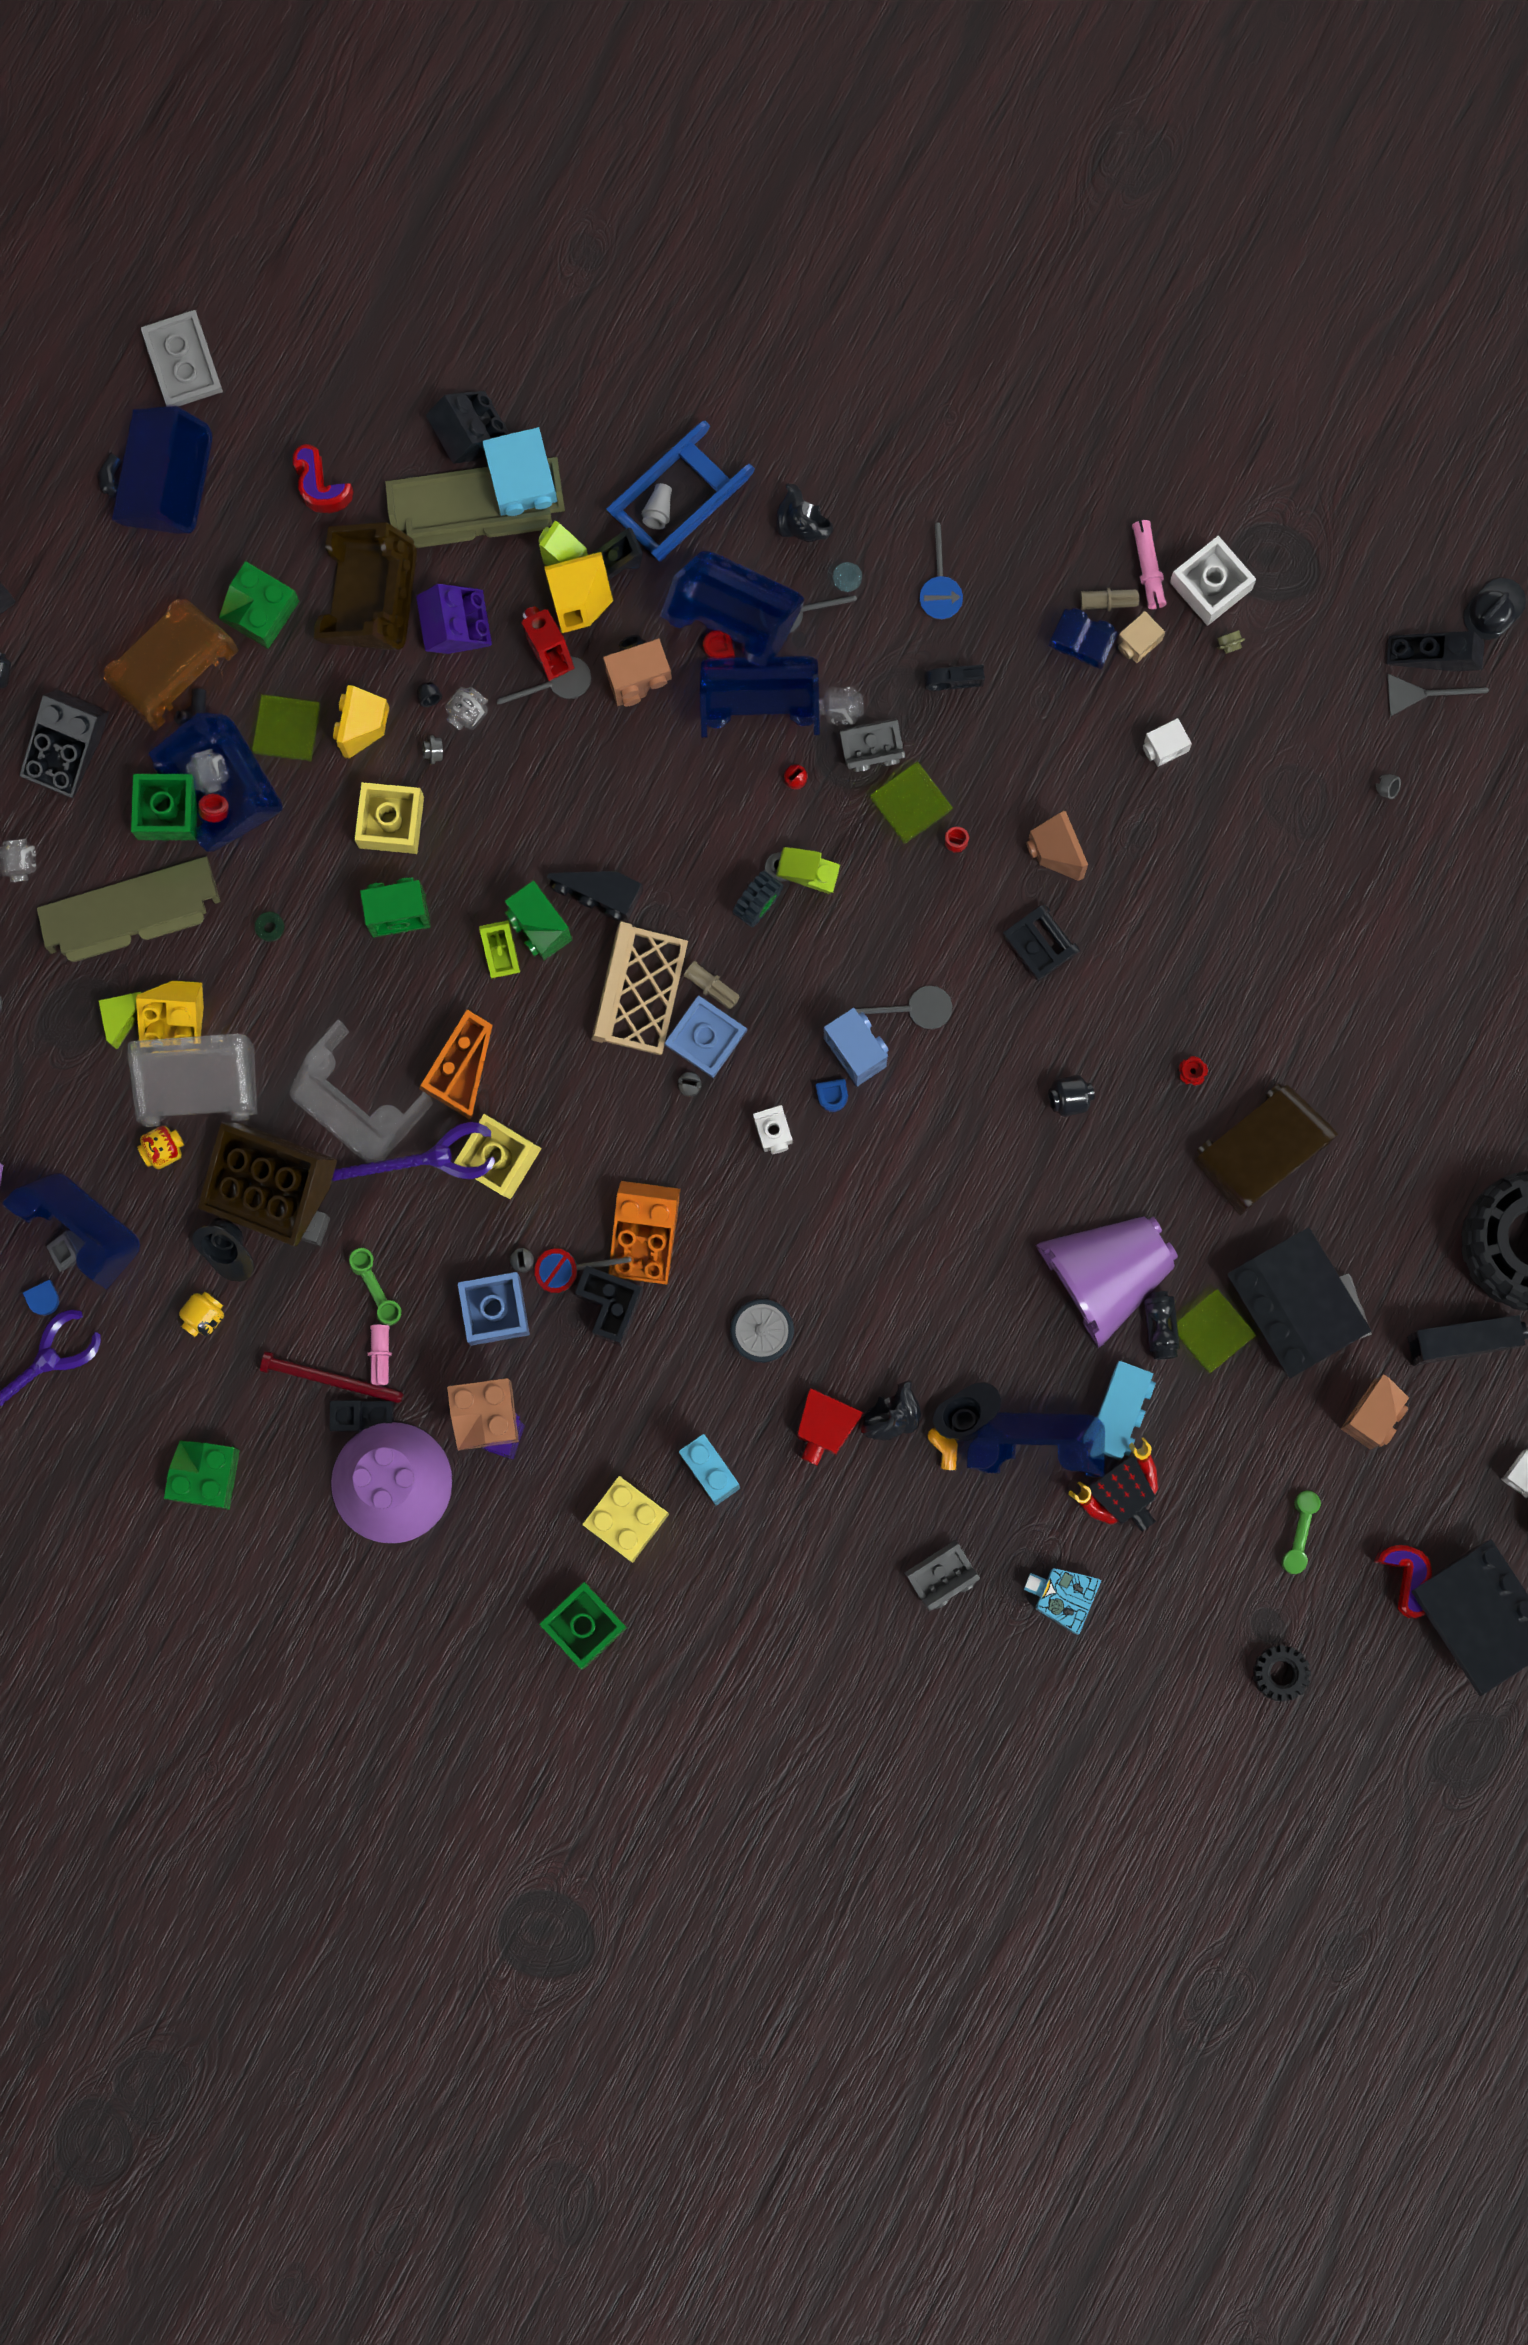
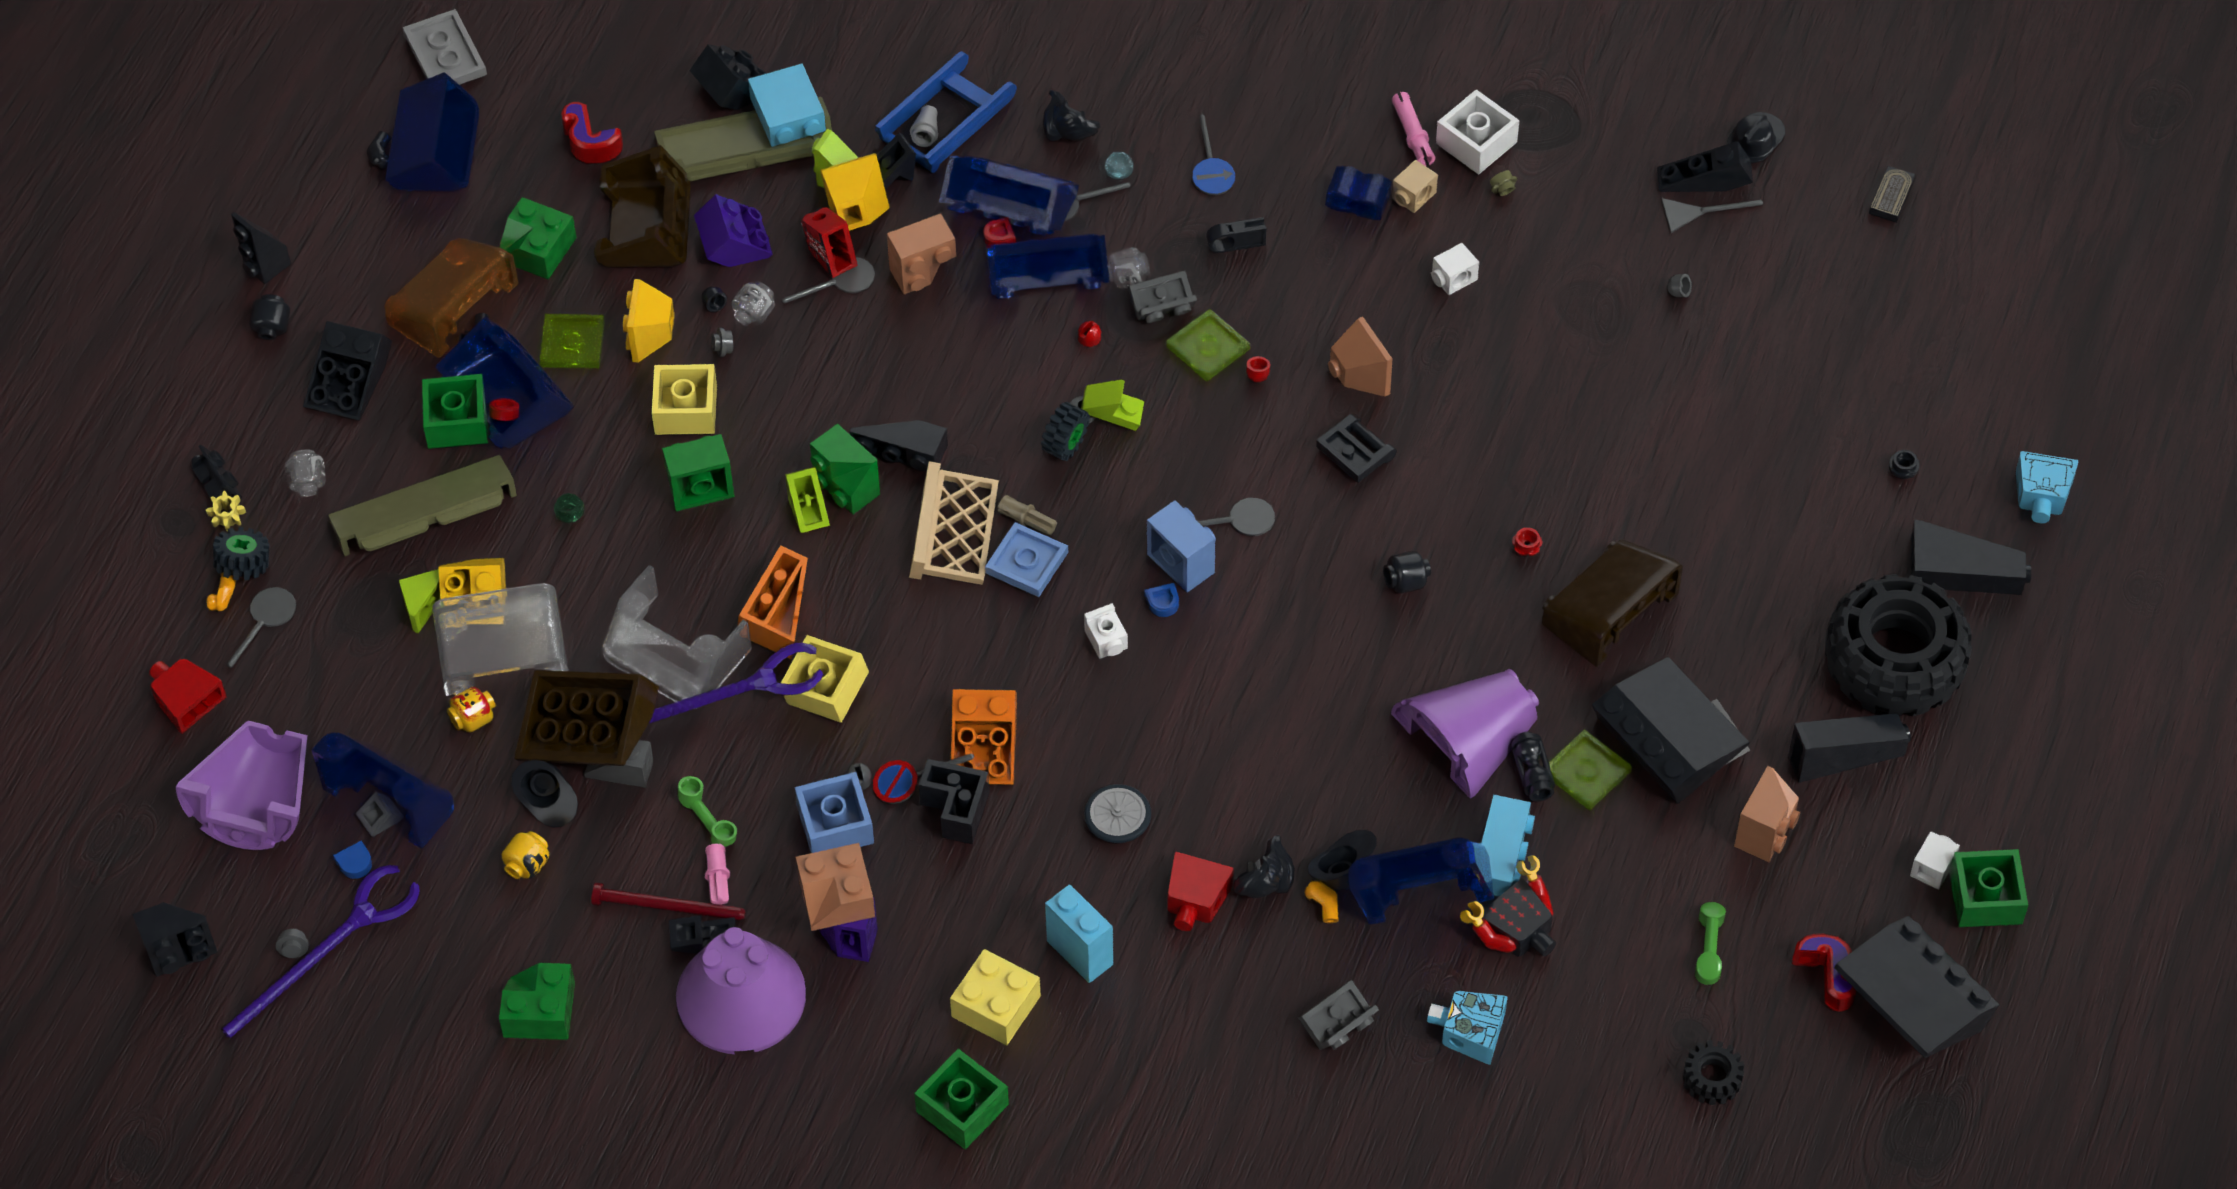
camera: 10 degrees left, 25 degrees down
clear head [186,749,229,795] -> none
dark grey hinge [678,1072,702,1097] -> none
dark tan axle [1080,588,1139,611] -> none

